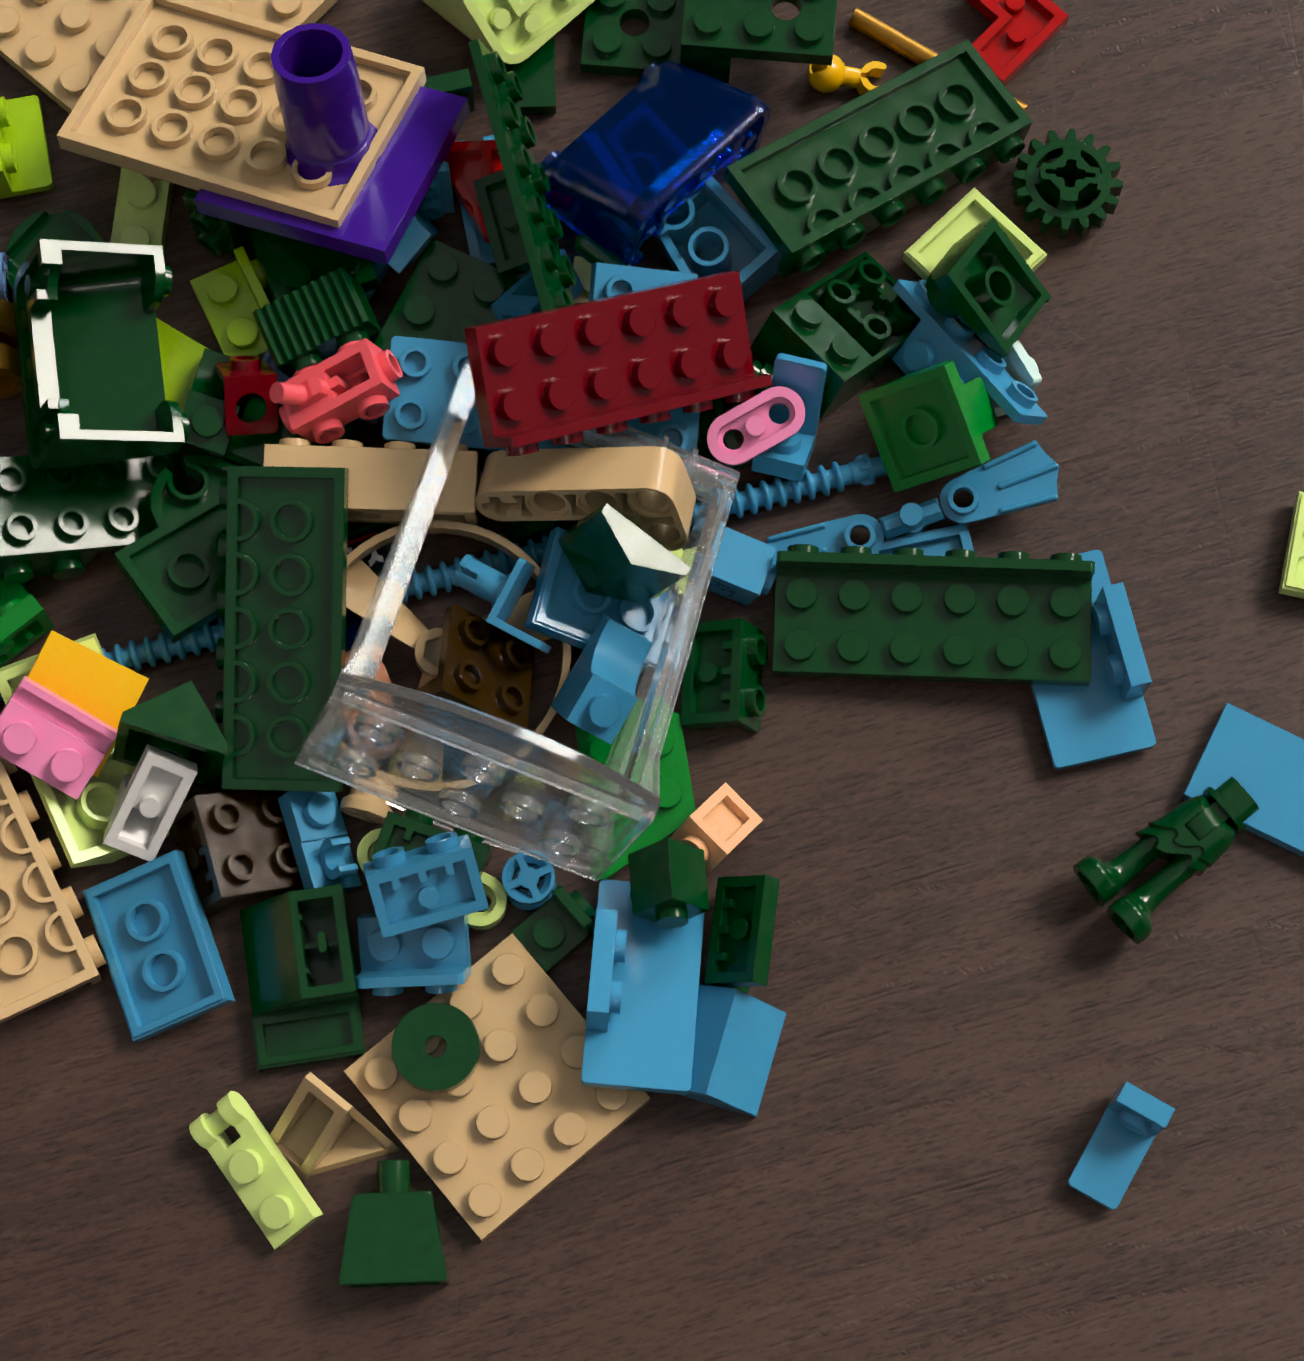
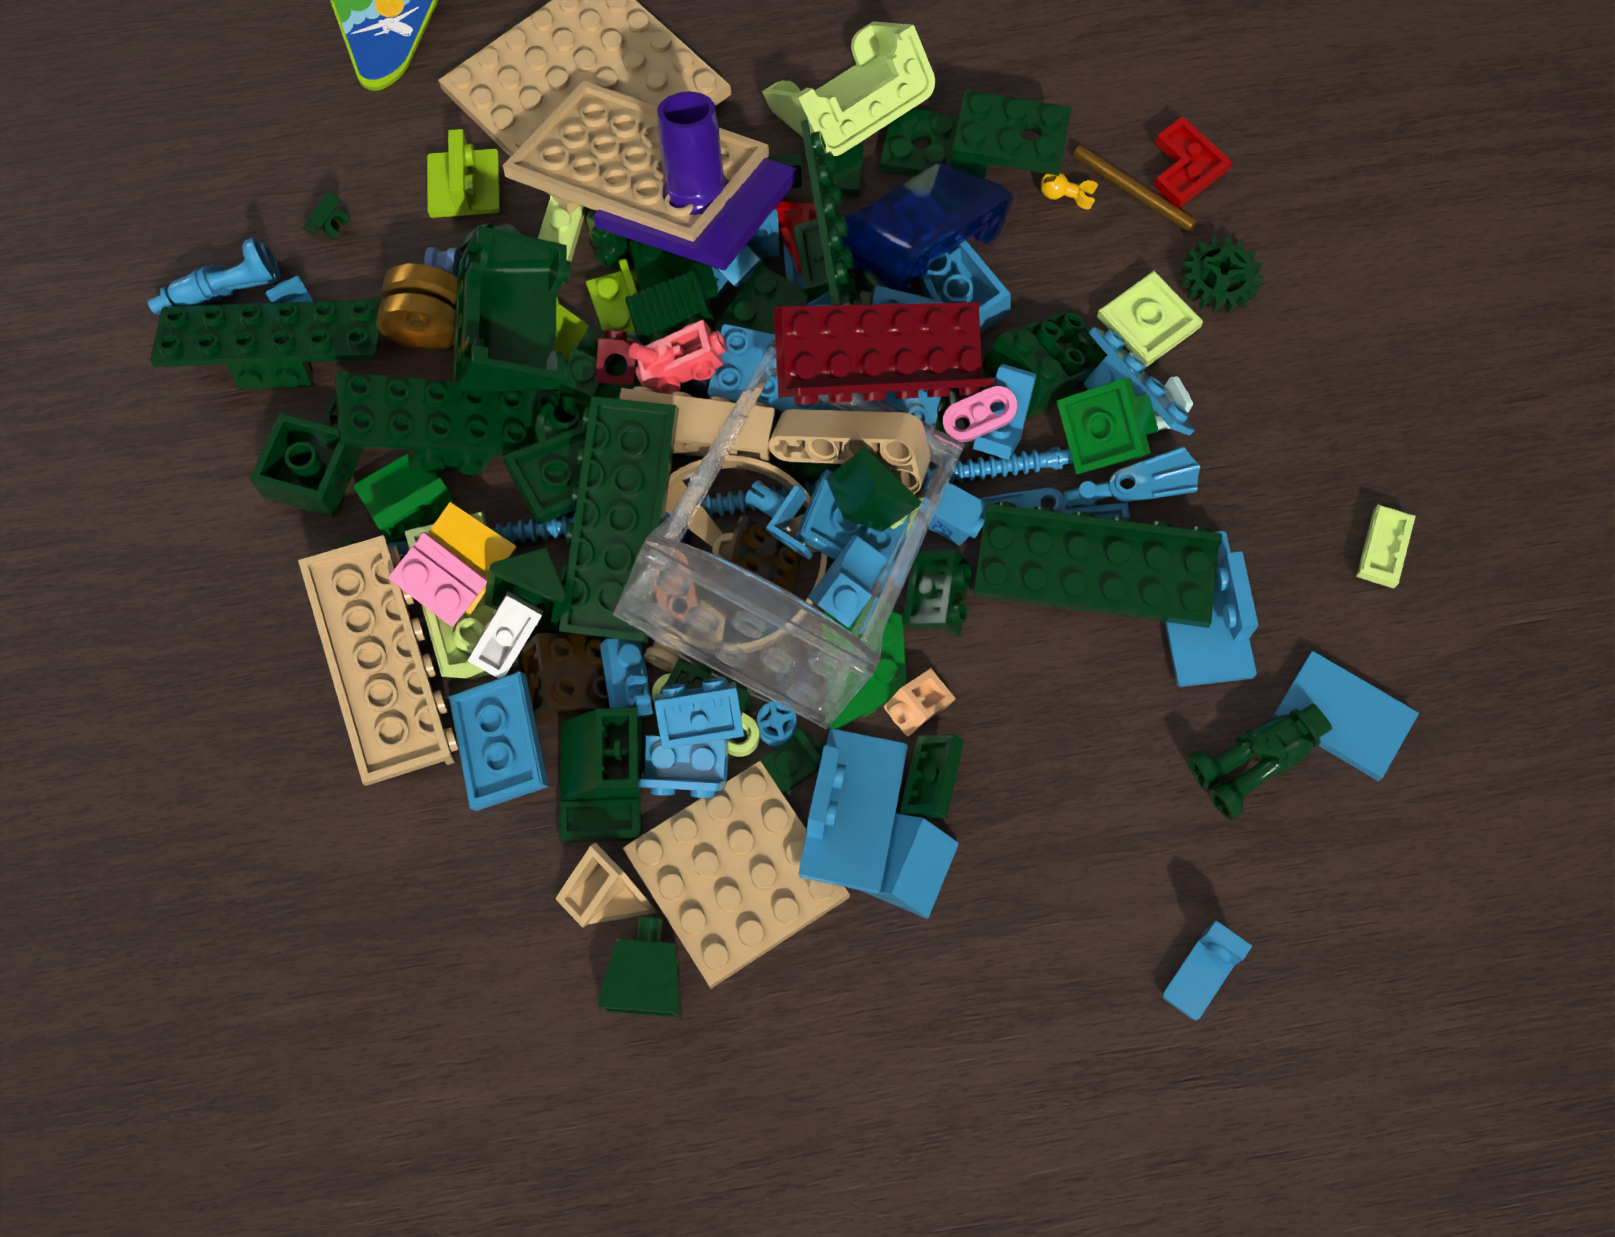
camera: 10 degrees right, 5 degrees down
yellowish green plate [189,1091,324,1250] -> none
dark green piece [392,1003,480,1093] -> none
dark green brick [628,837,709,929] -> none
dark green bracket [723,39,1033,278] -> none
dark green slope [926,217,1052,359] -> none

